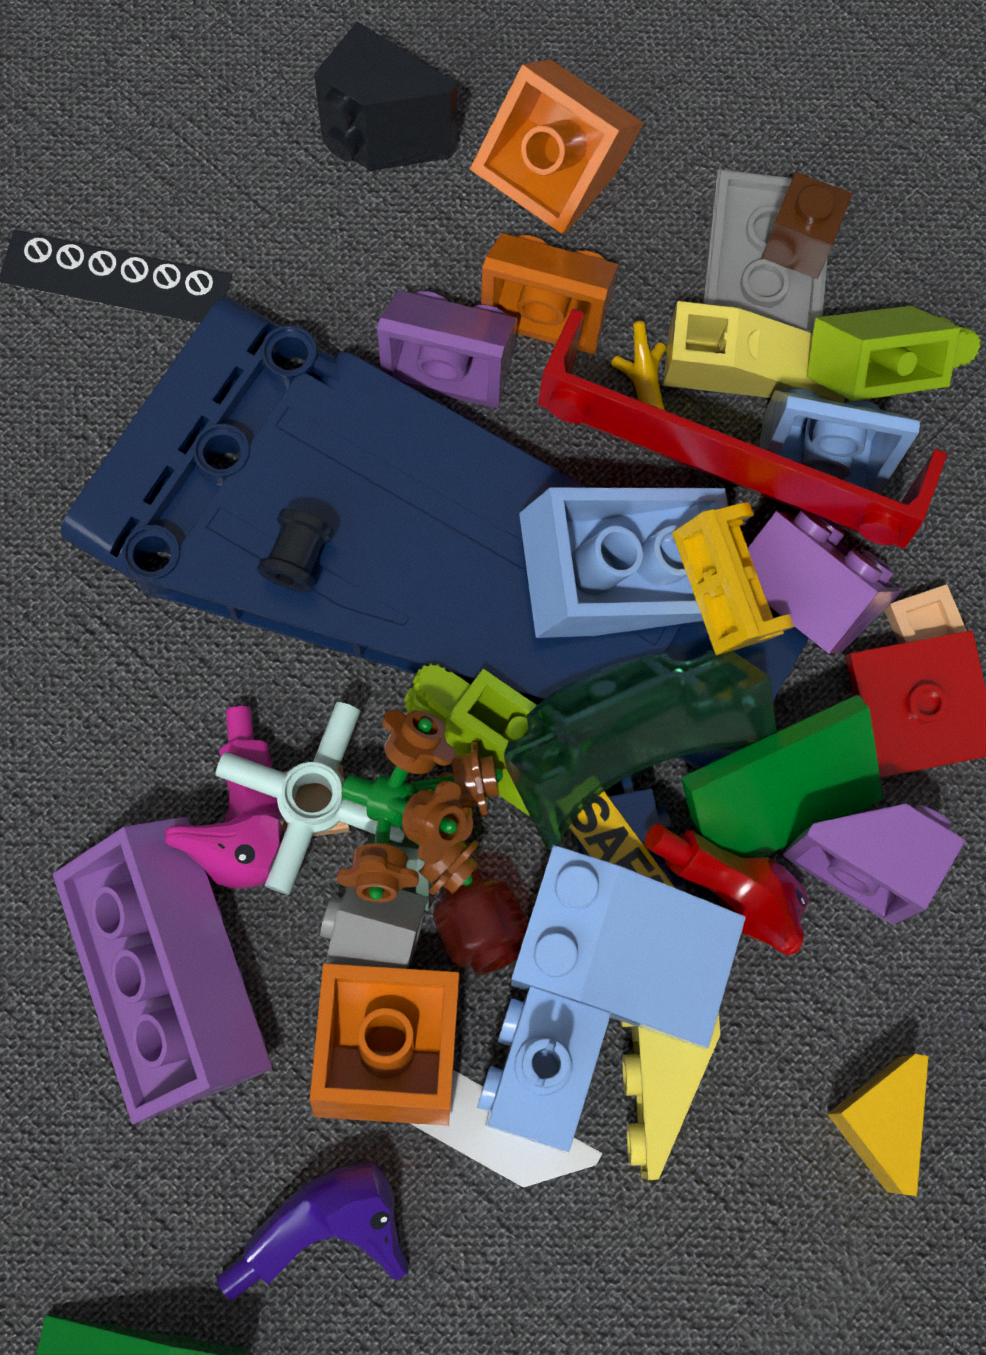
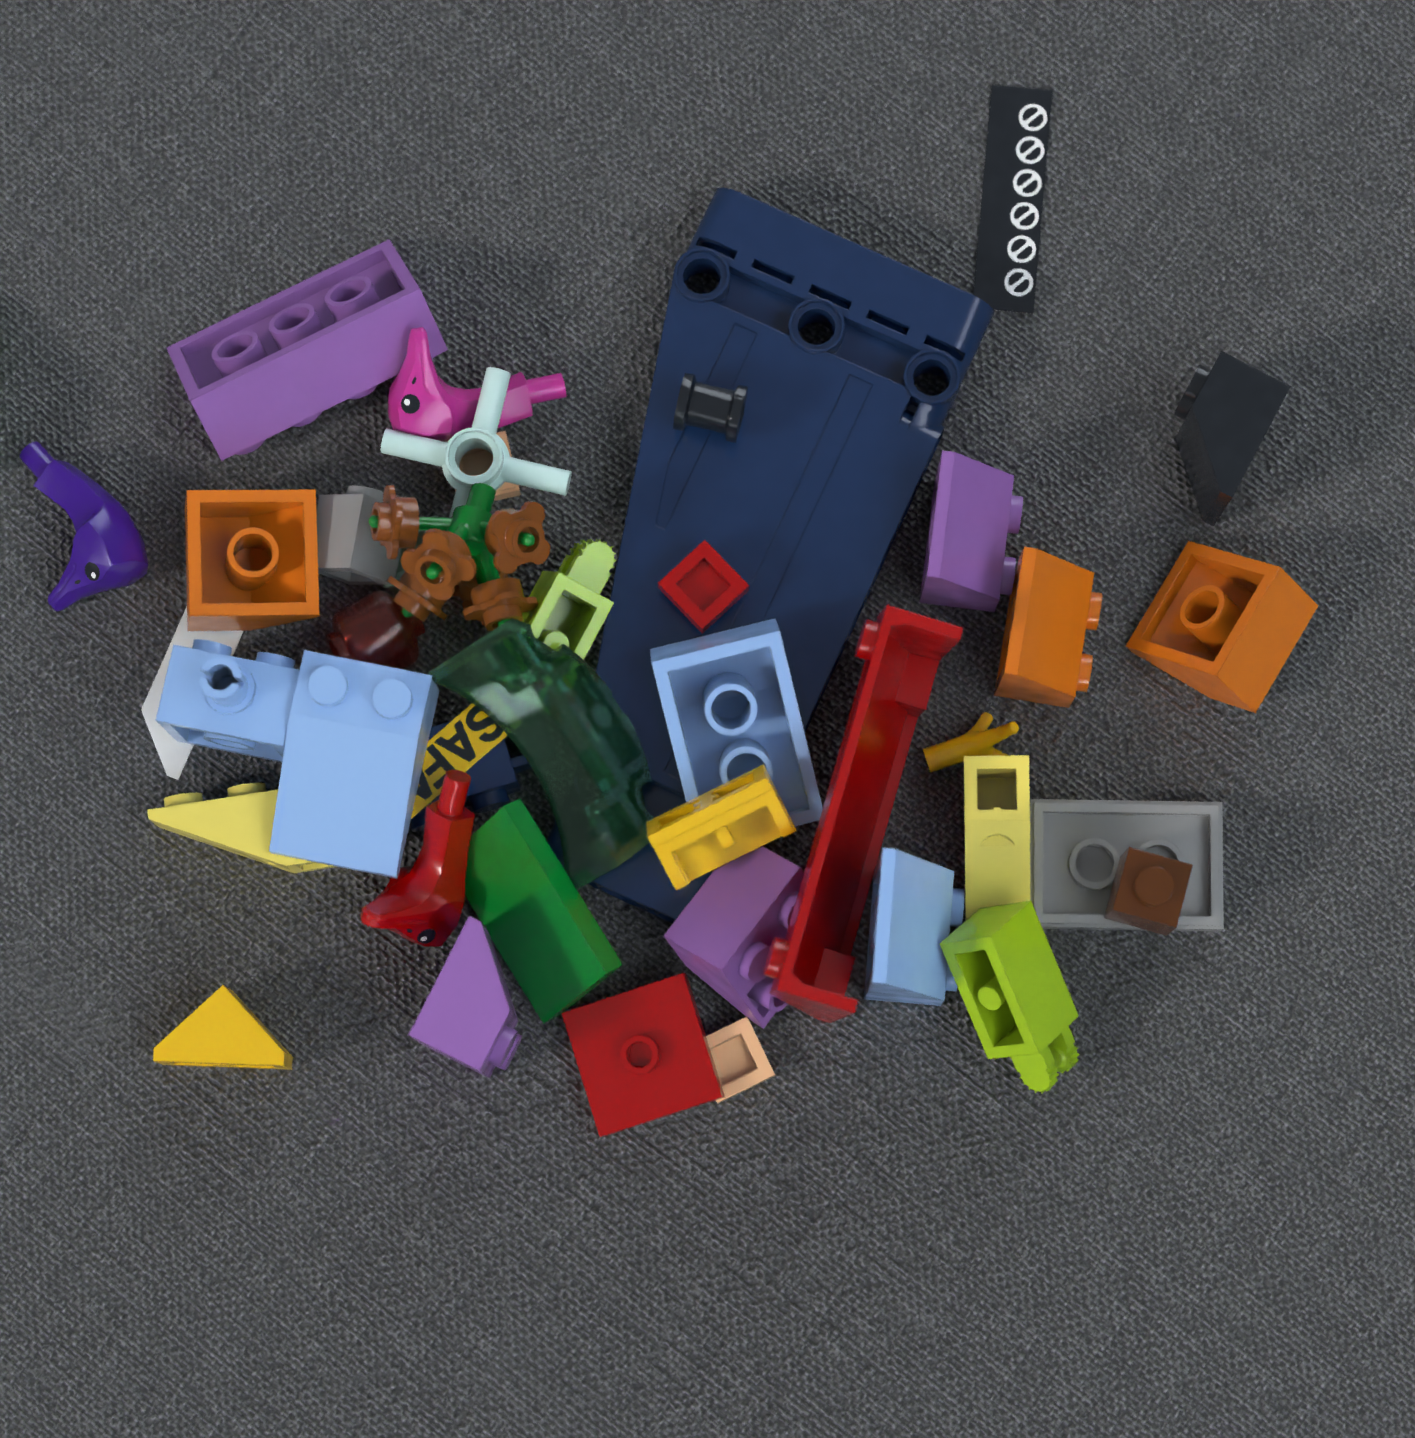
camera: 90 degrees right, 5 degrees up
none -> red plate [658,540,749,634]

